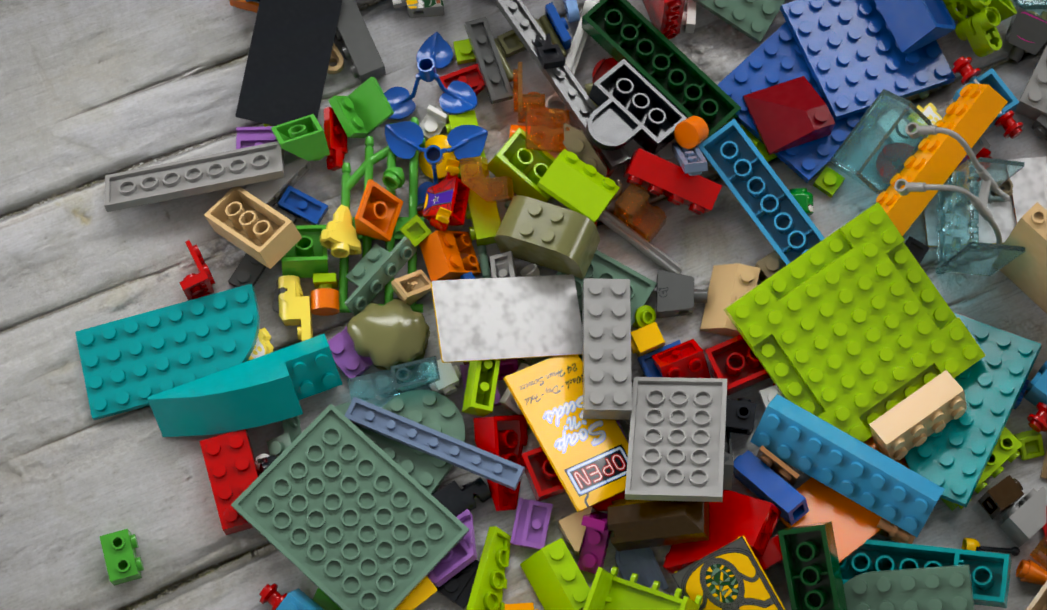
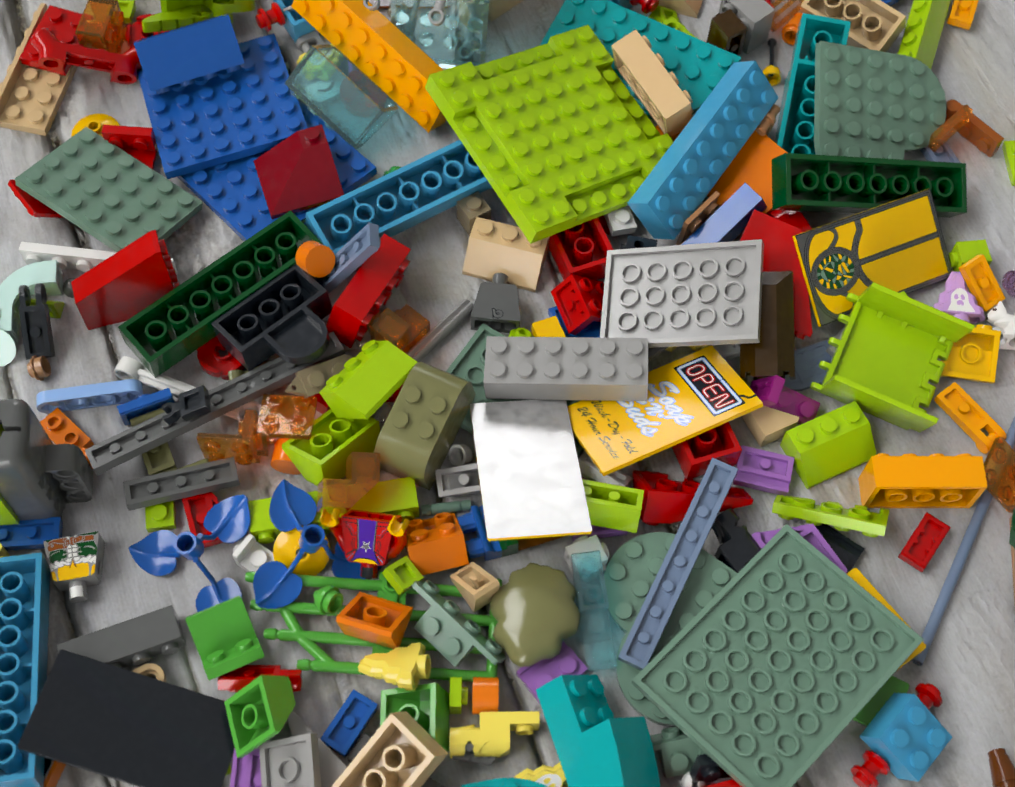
camera: 90 degrees left, 10 degrees down
lime plate [813,166,845,198] -> none

